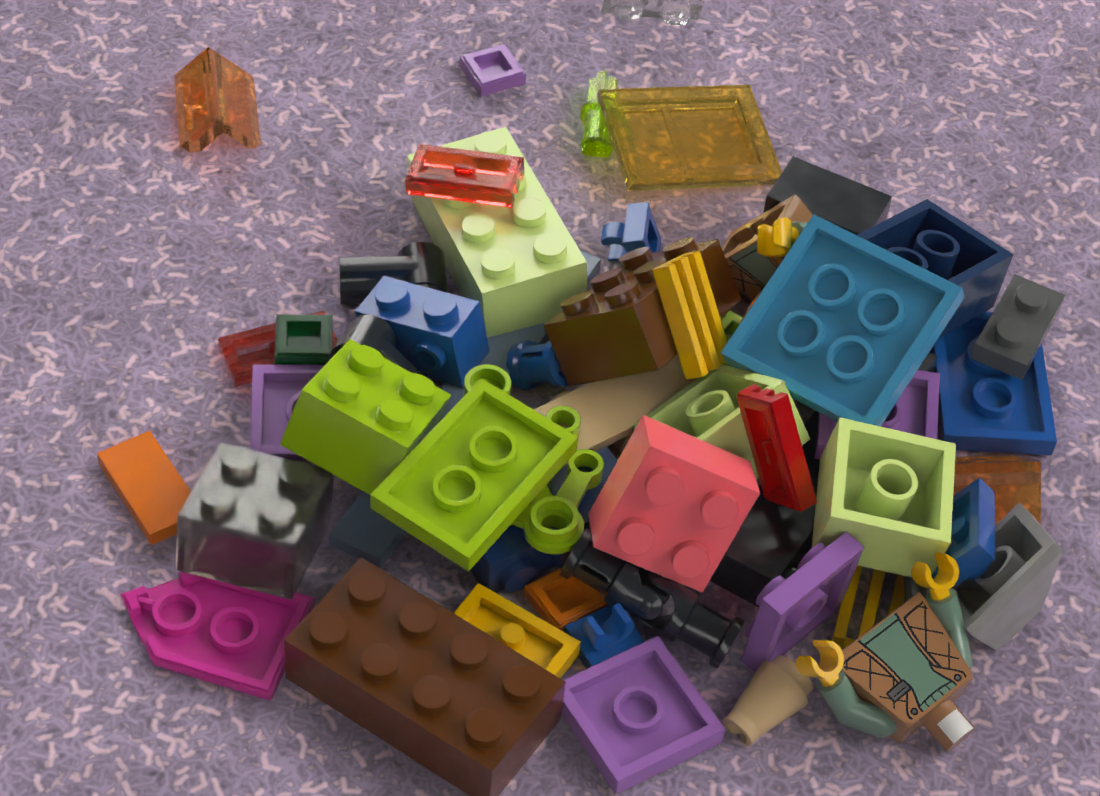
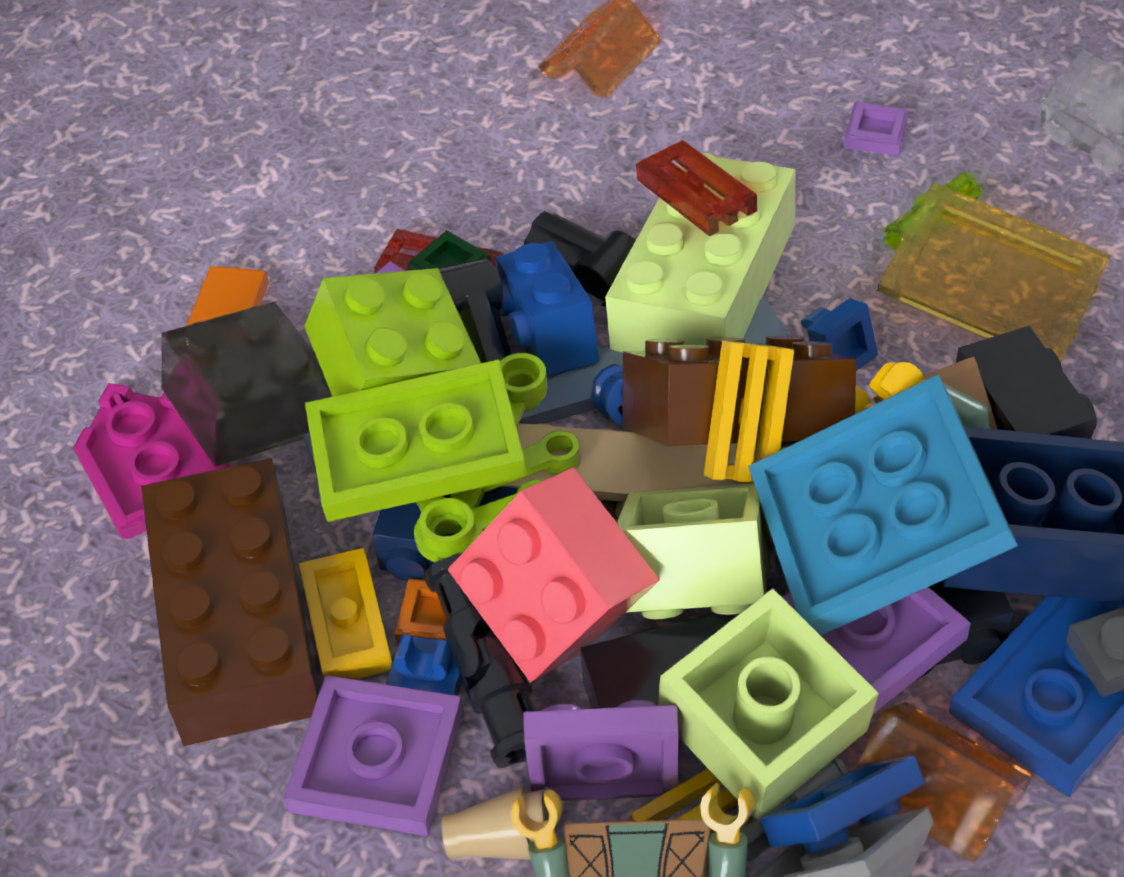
camera: 50 degrees right, 0 degrees up
red tile [737,384,817,512] -> none

